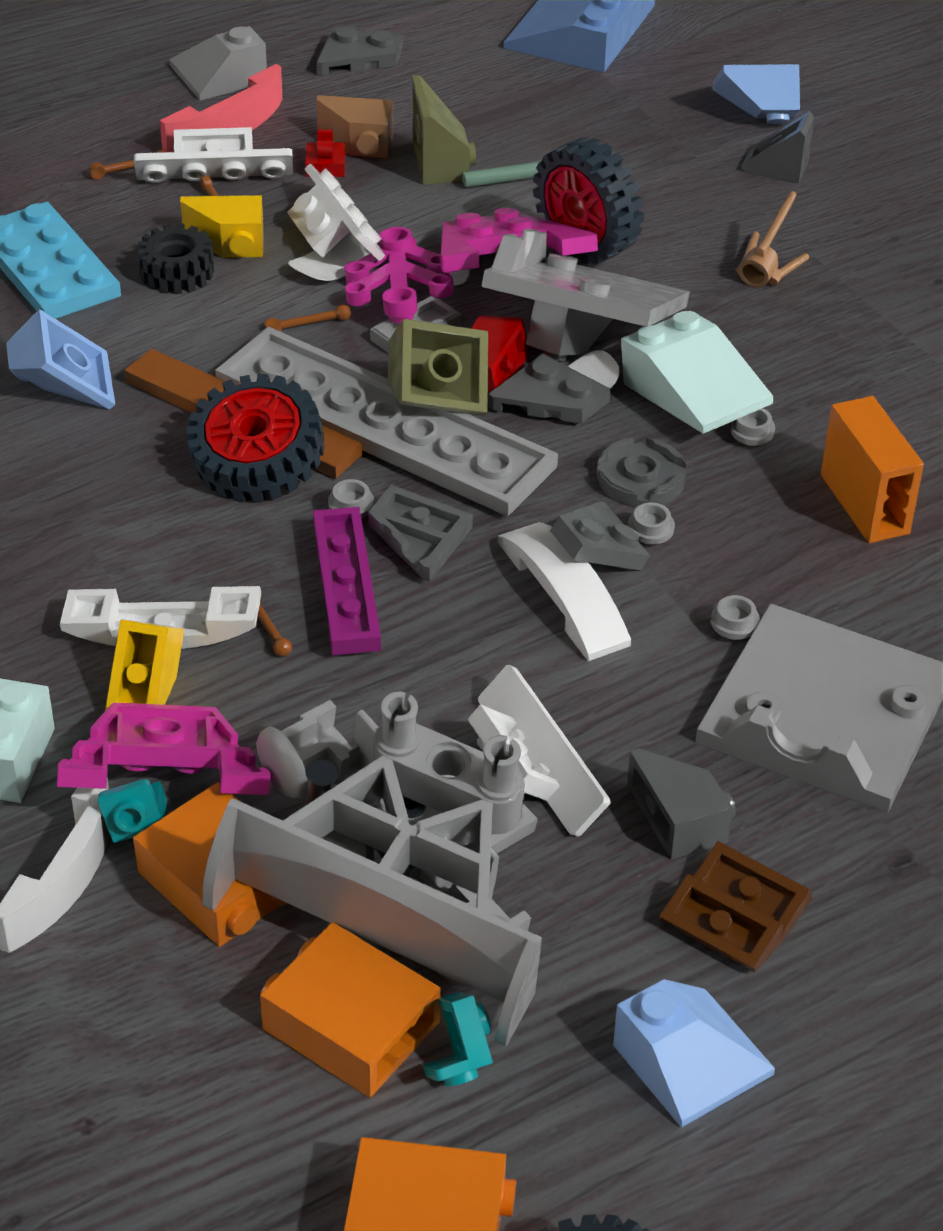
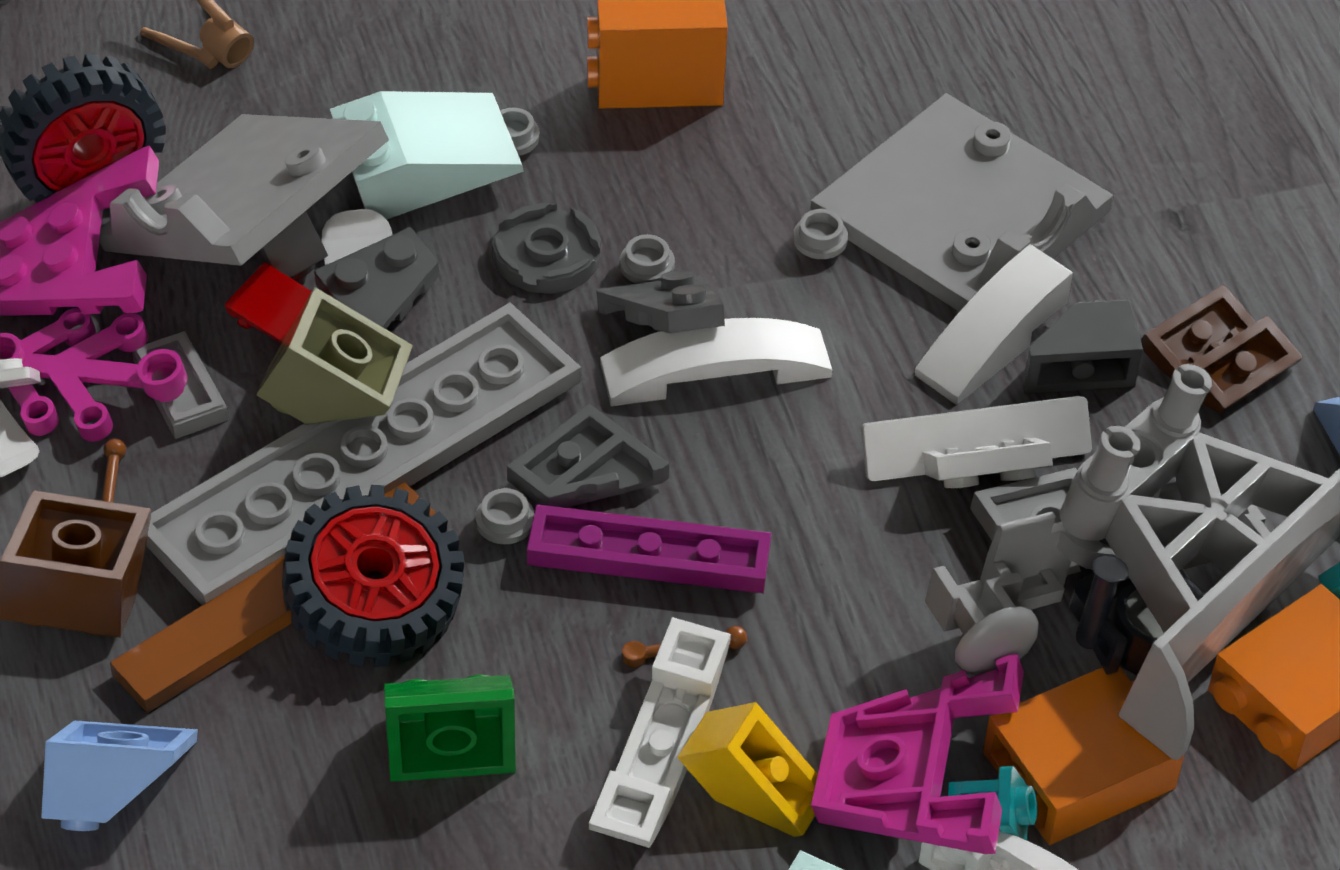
camera: 75 degrees left, 5 degrees up
none -> reddish brown slope [0,490,151,638]
none -> green slope [384,674,516,782]
none -> white slope [915,244,1073,405]

